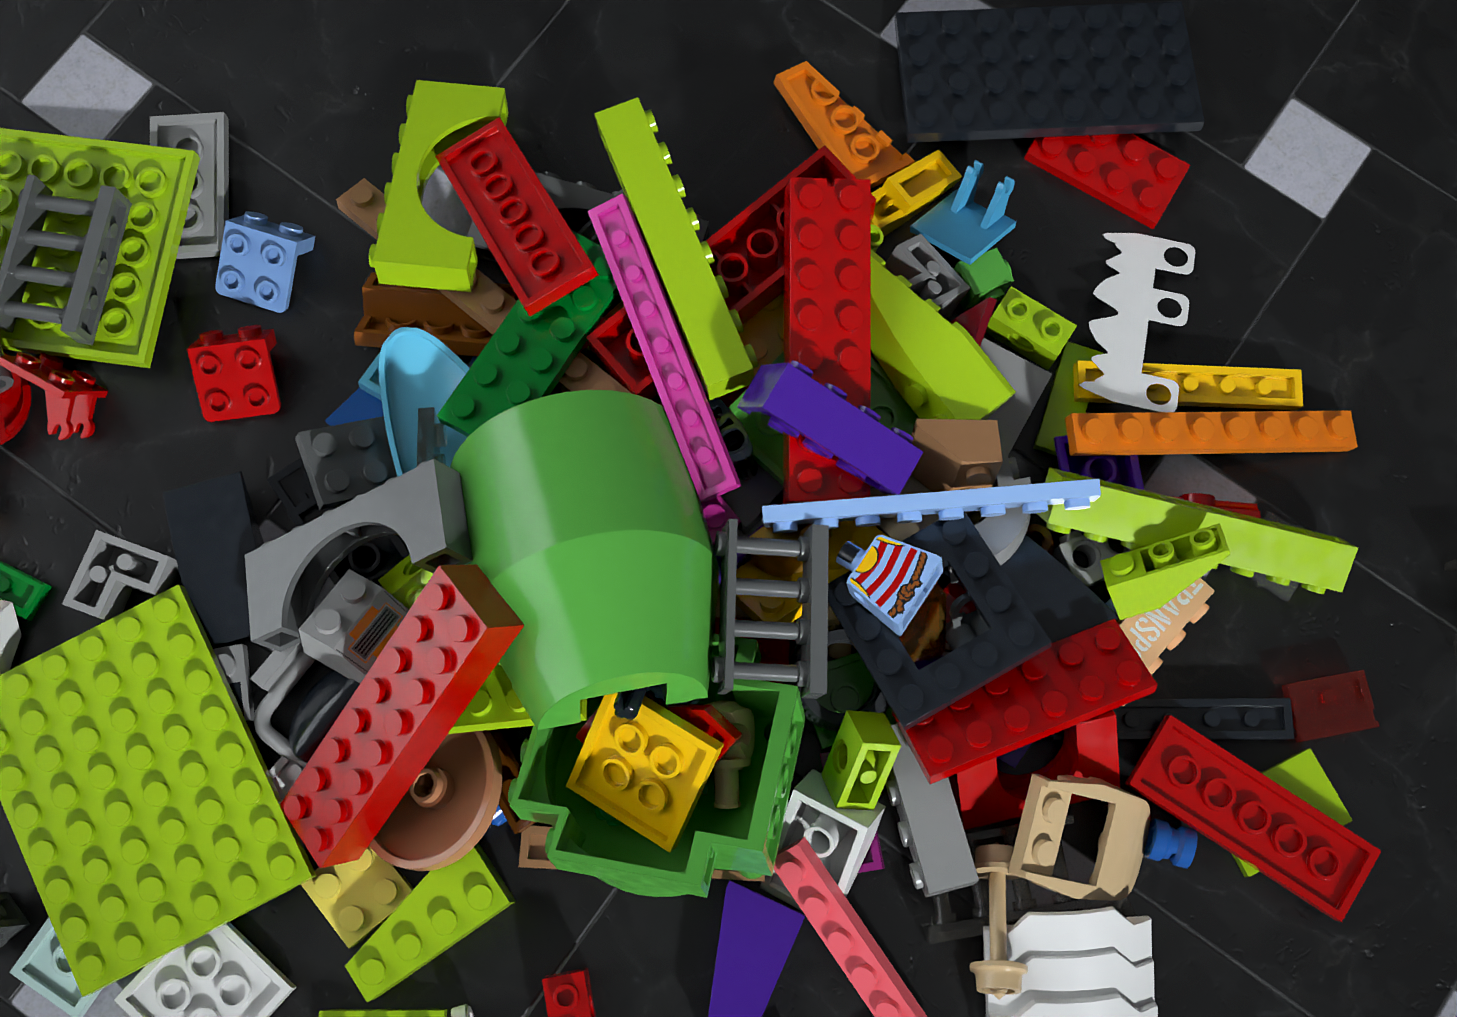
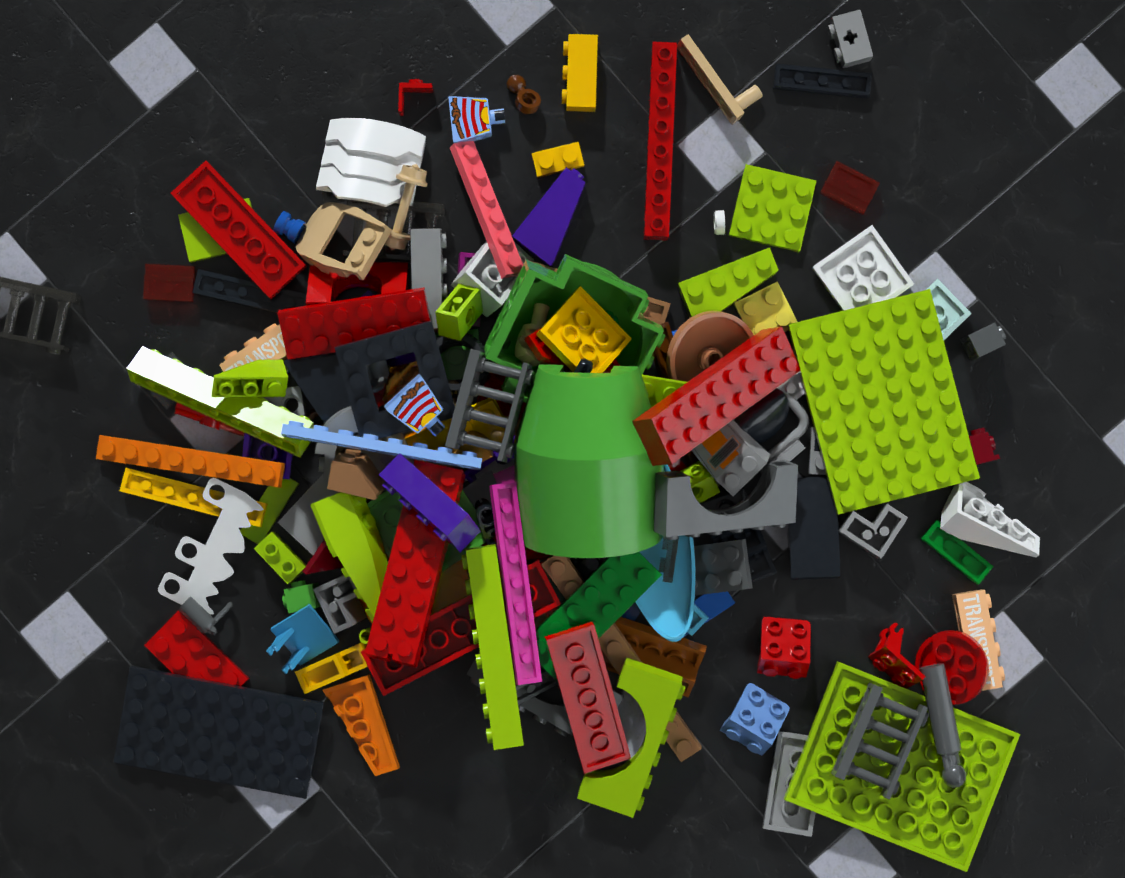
camera: 165 degrees left, 10 degrees up
none -> dark grey piece [179,597,233,636]

